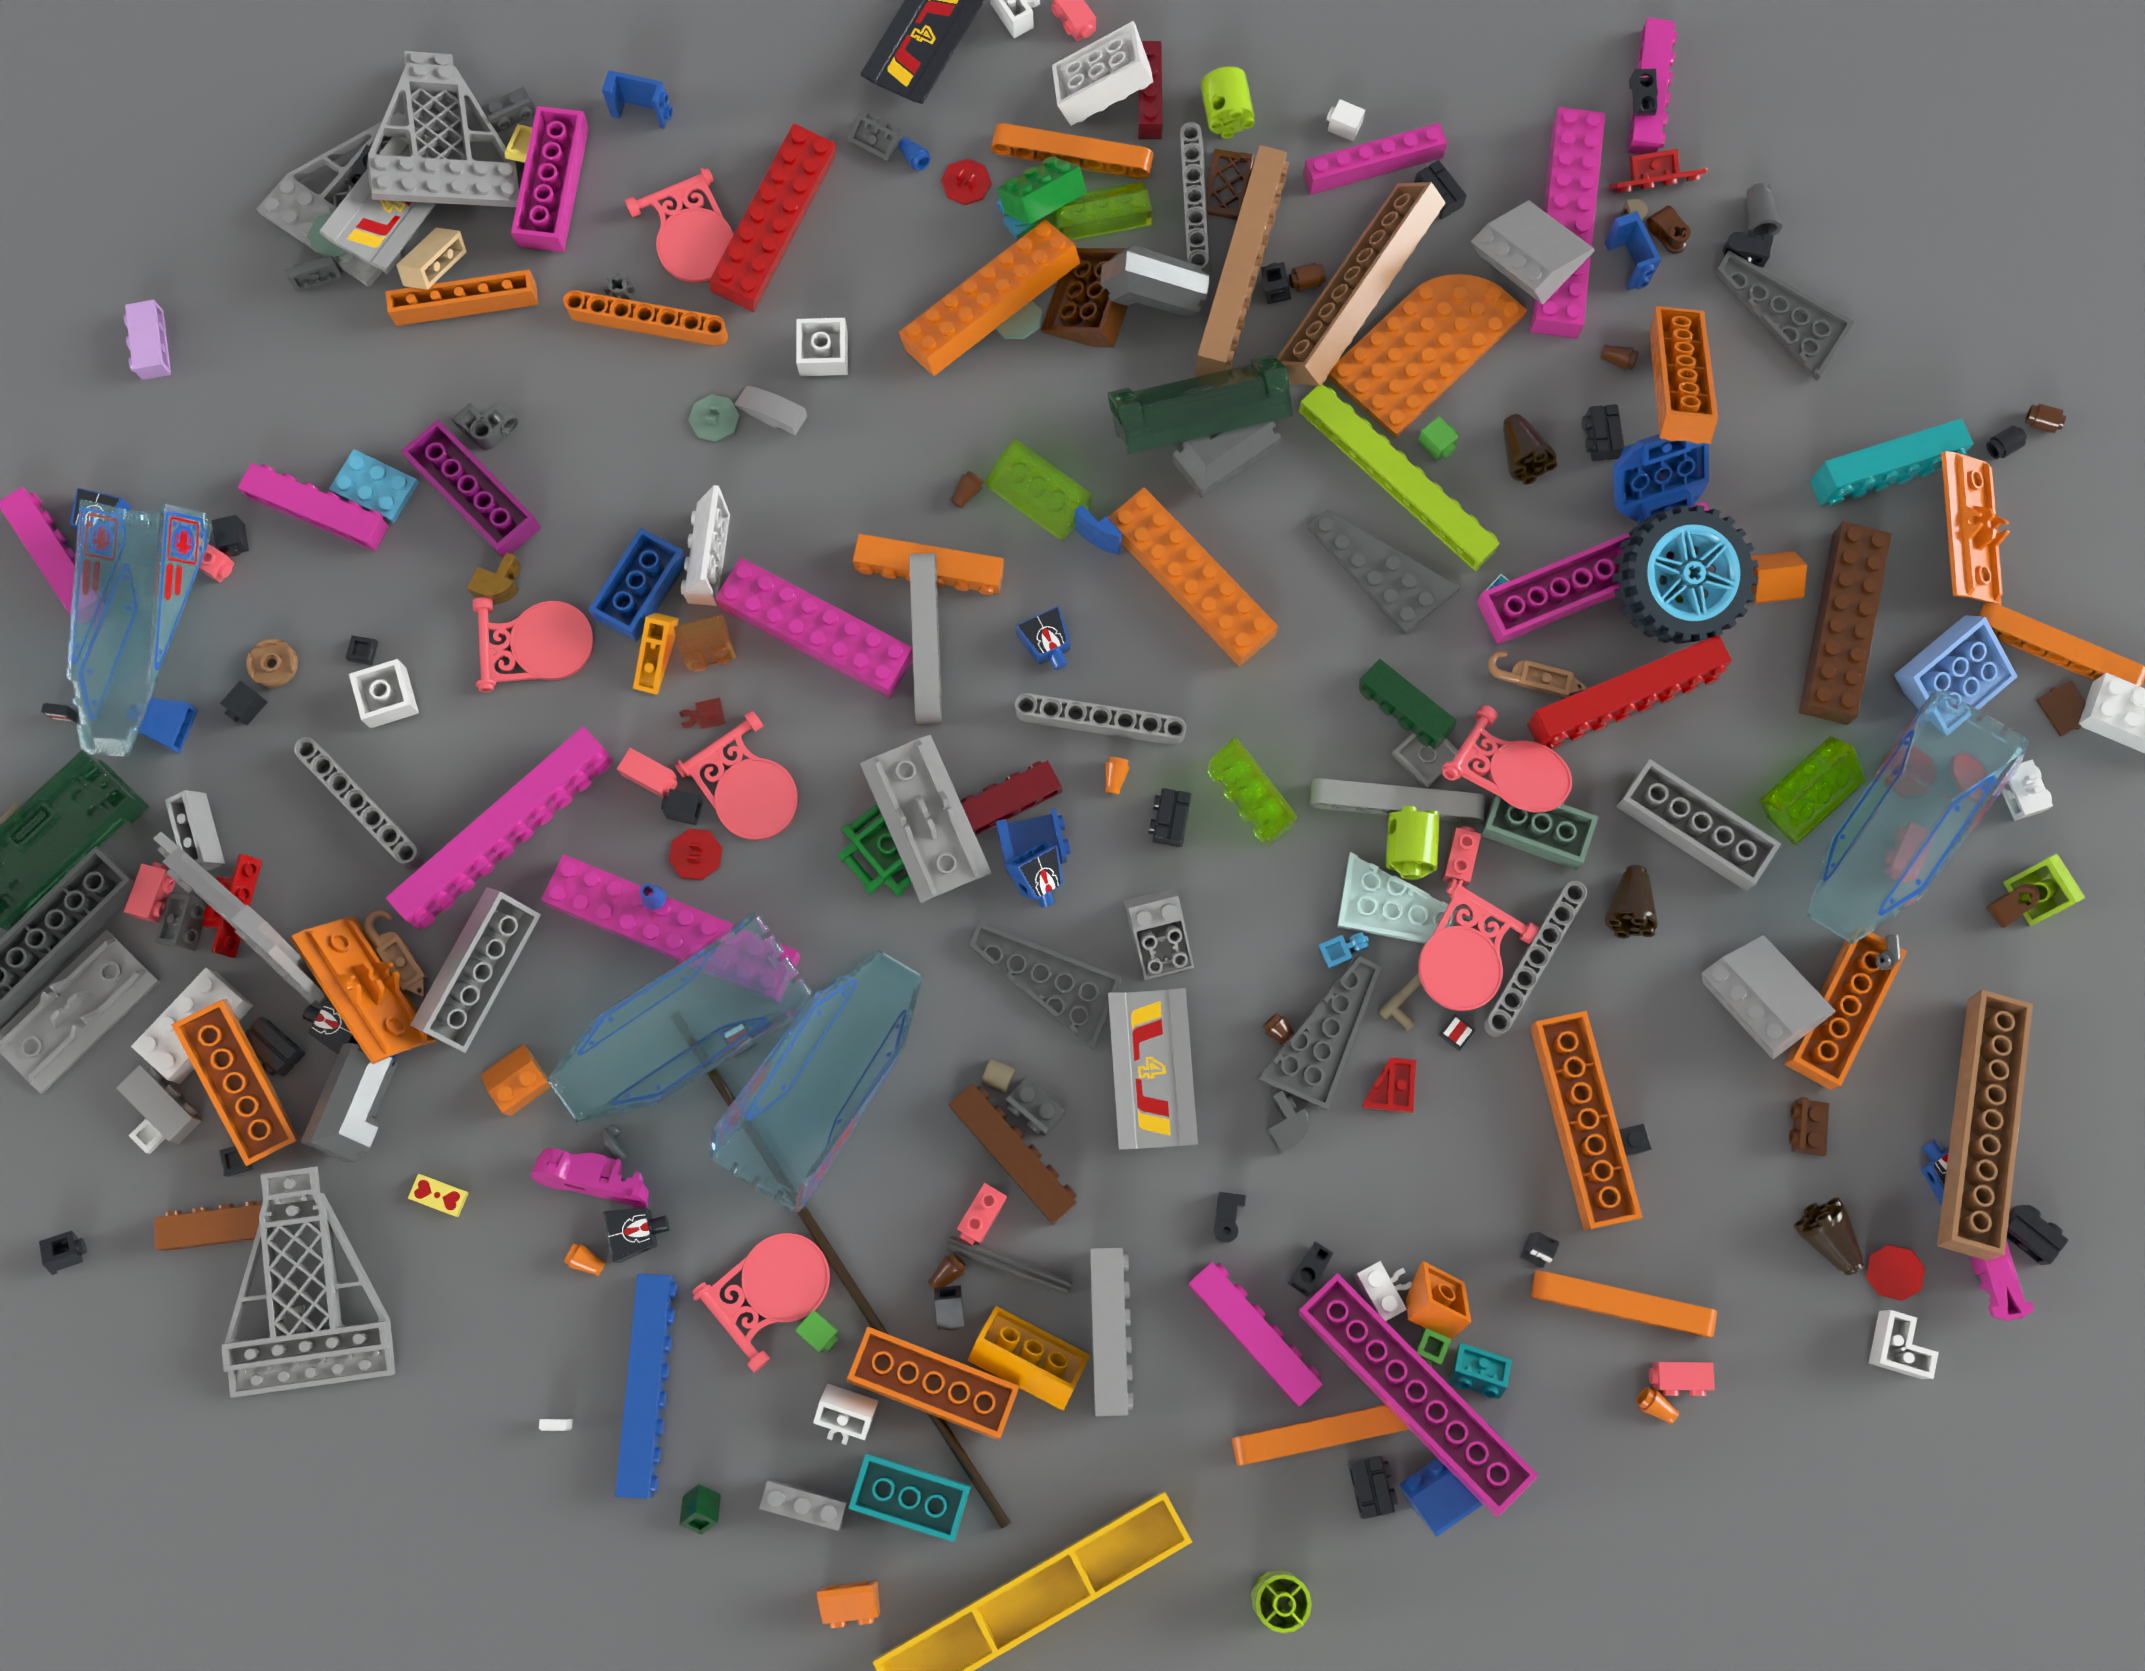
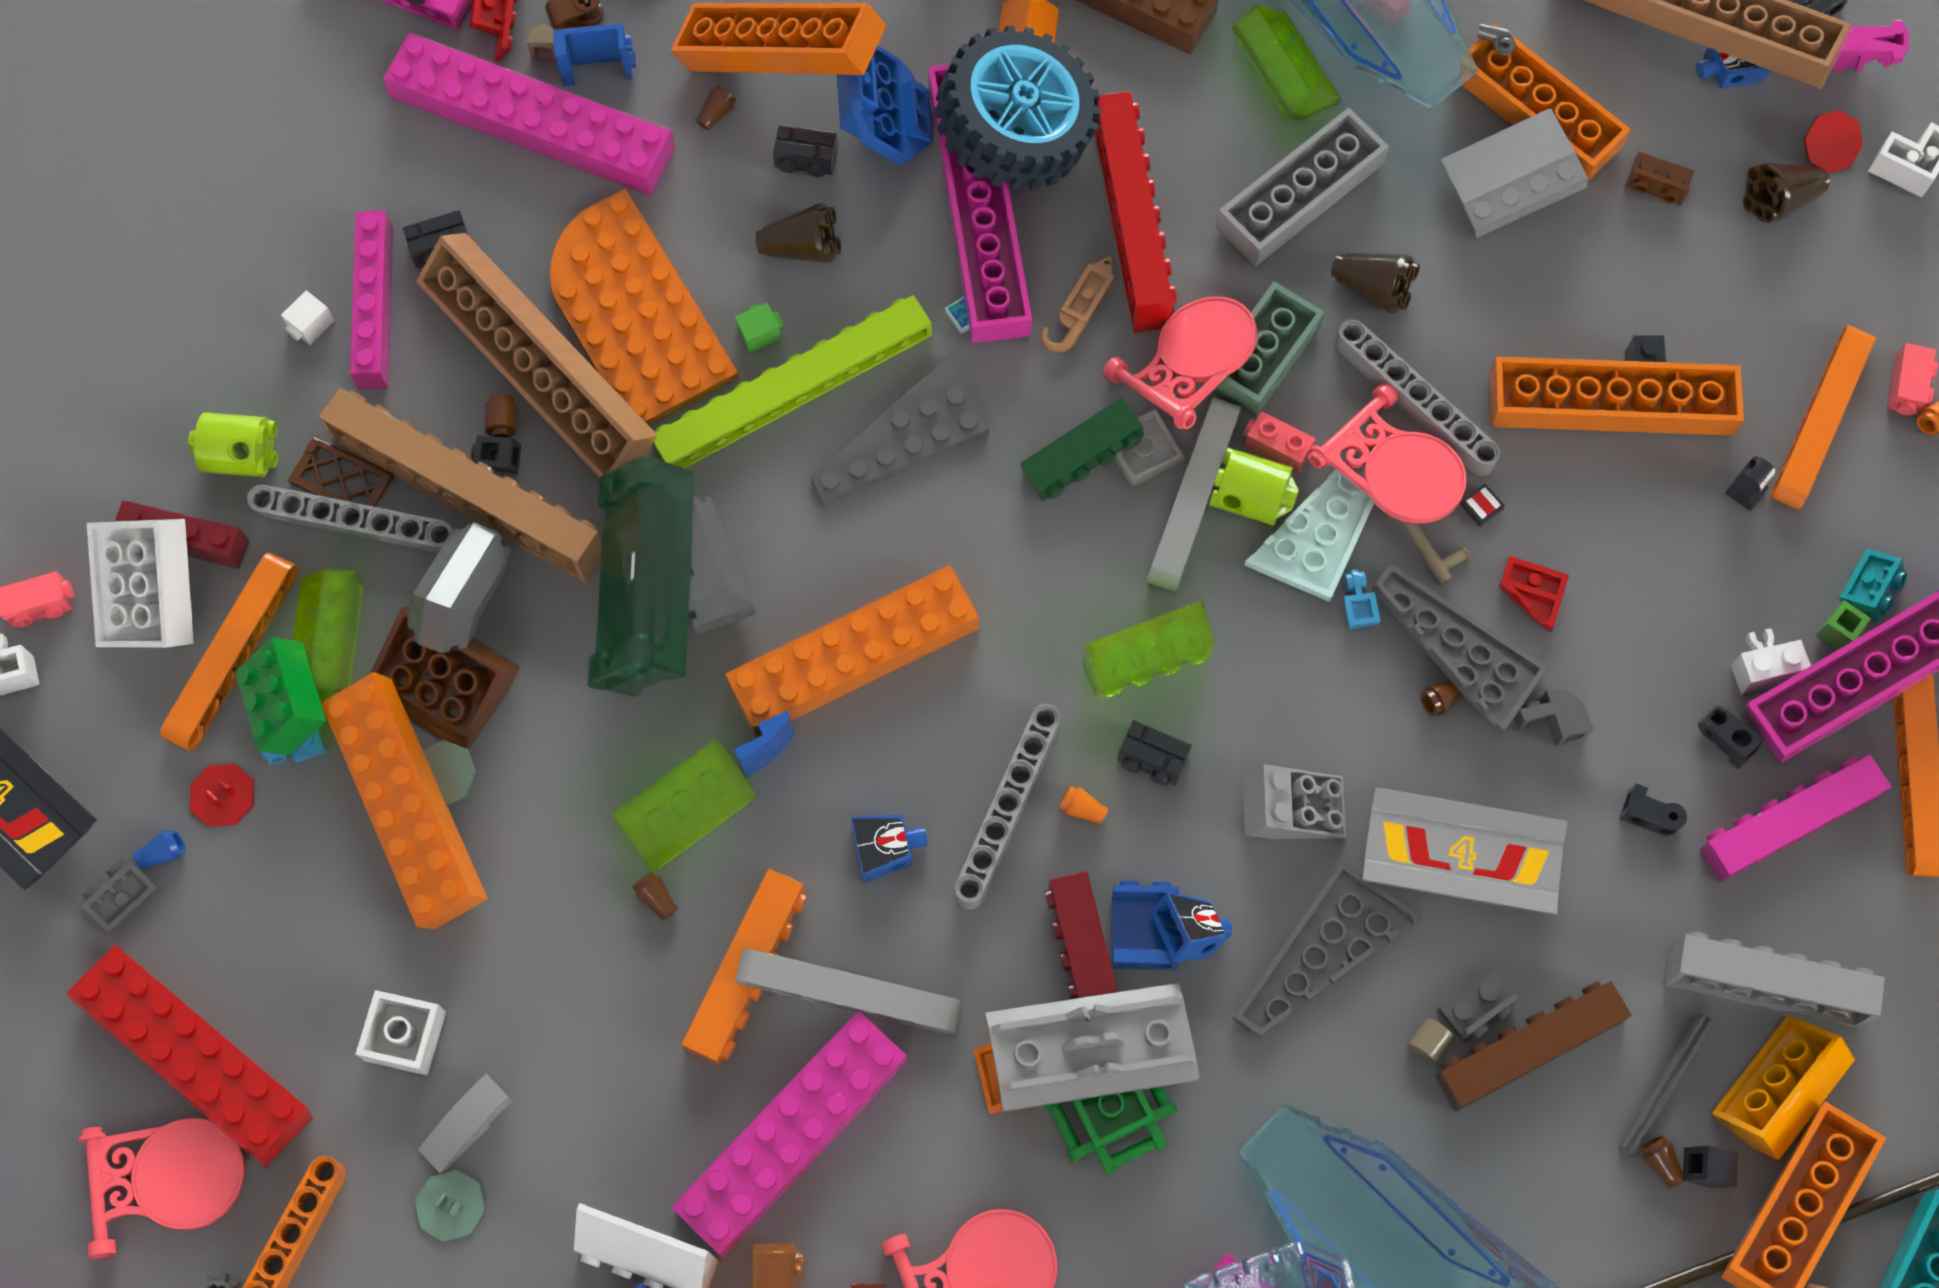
camera: 75 degrees left, 5 degrees down
coral brick [957,1183,1008,1245] -> none
orange slope [1406,1261,1471,1339] -> none
light grey slope [1471,200,1595,305] -> none

